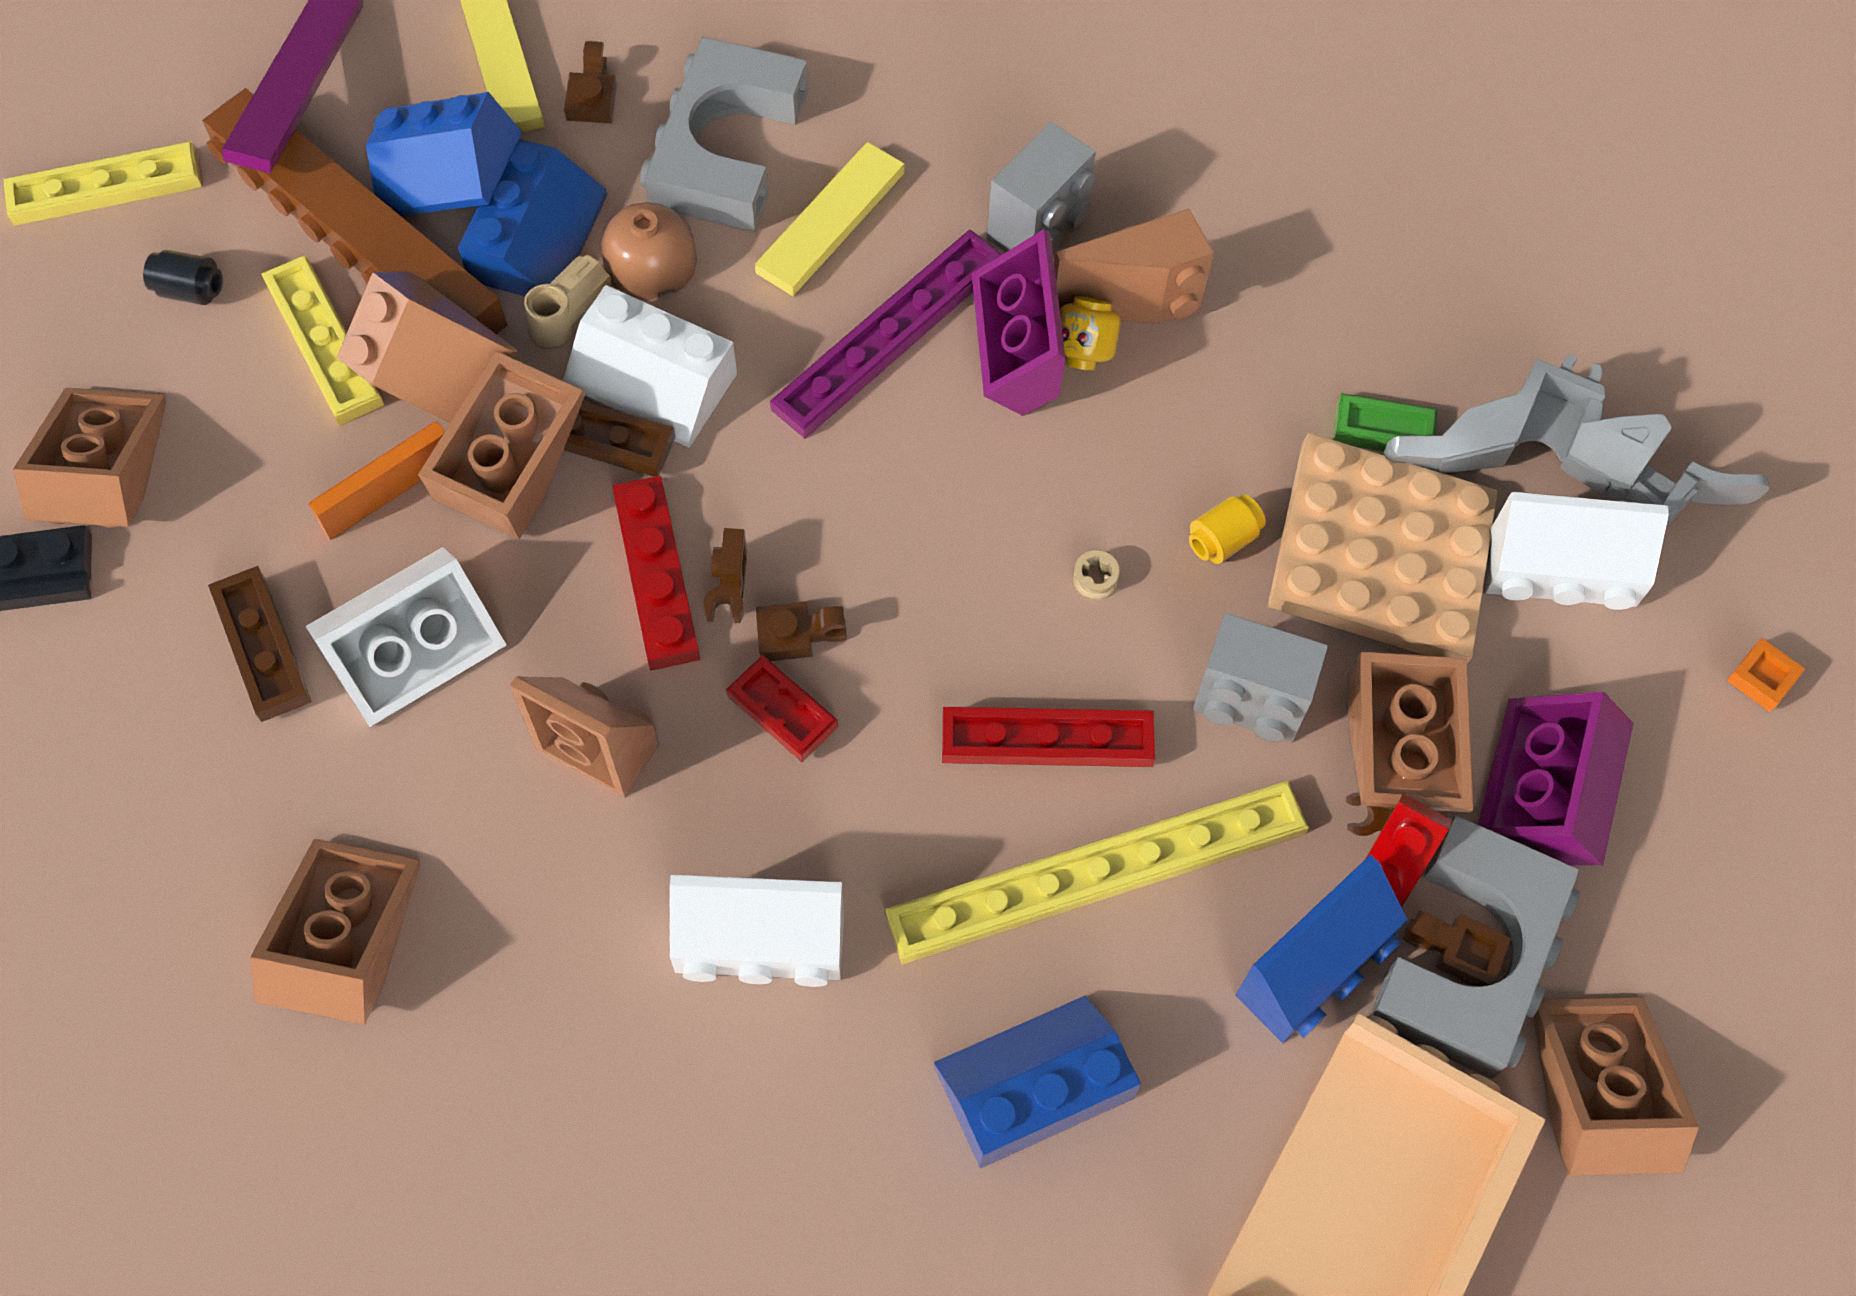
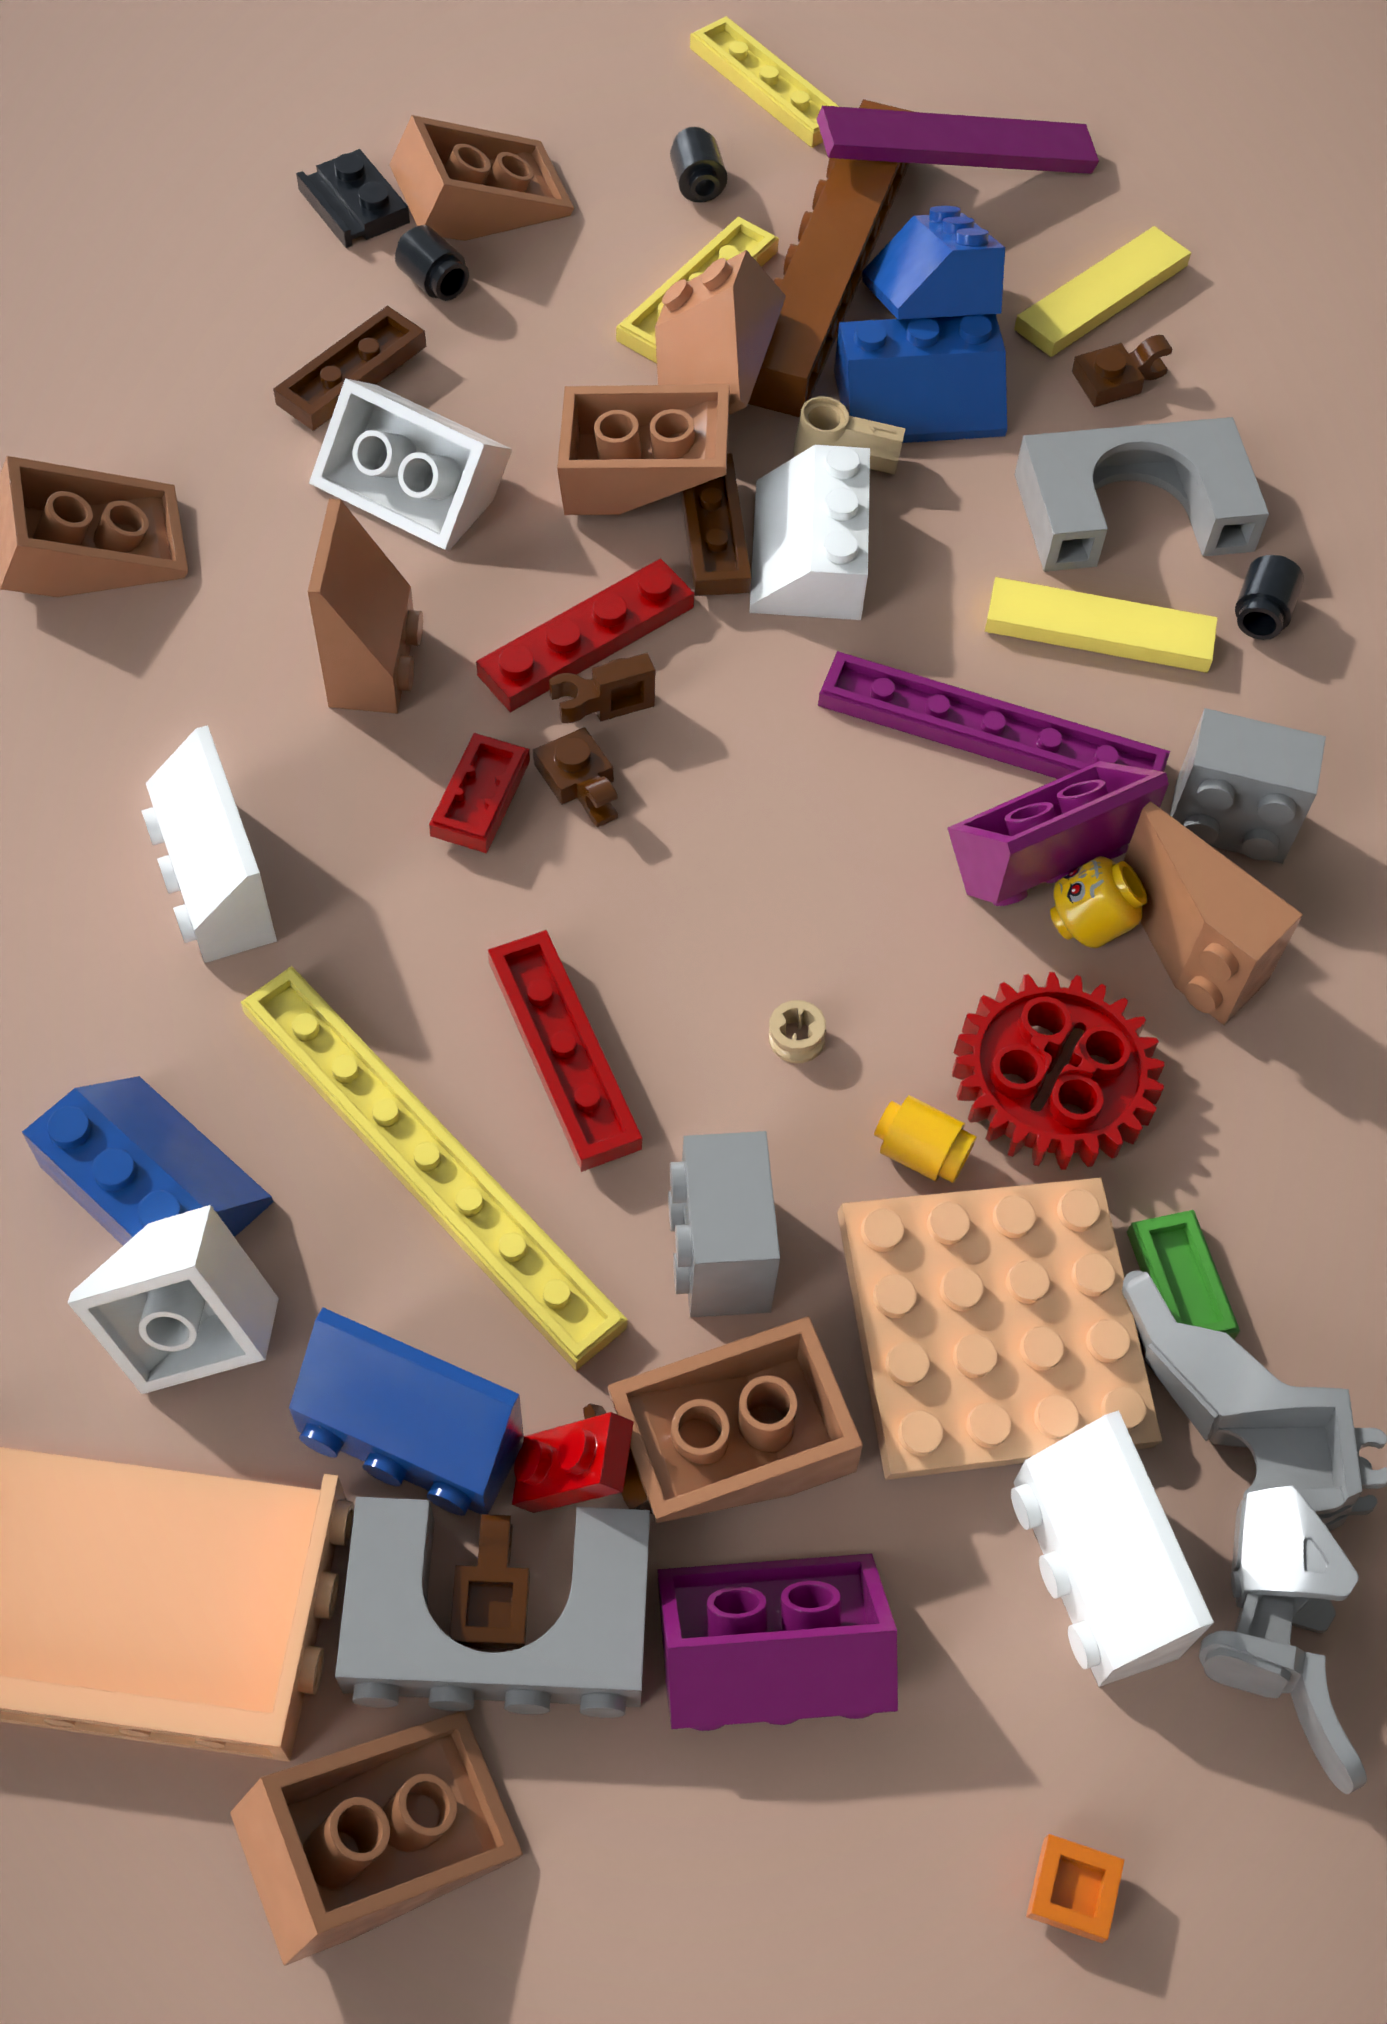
camera: 65 degrees right, 5 degrees down
orange tile [308,421,445,540] -> none
nougat cylinder [601,202,697,300] -> none
none -> white slope [68,1205,279,1394]
none -> black brick [395,225,469,301]
none -> red gear [952,972,1165,1170]
none -> black brick [1235,555,1304,640]

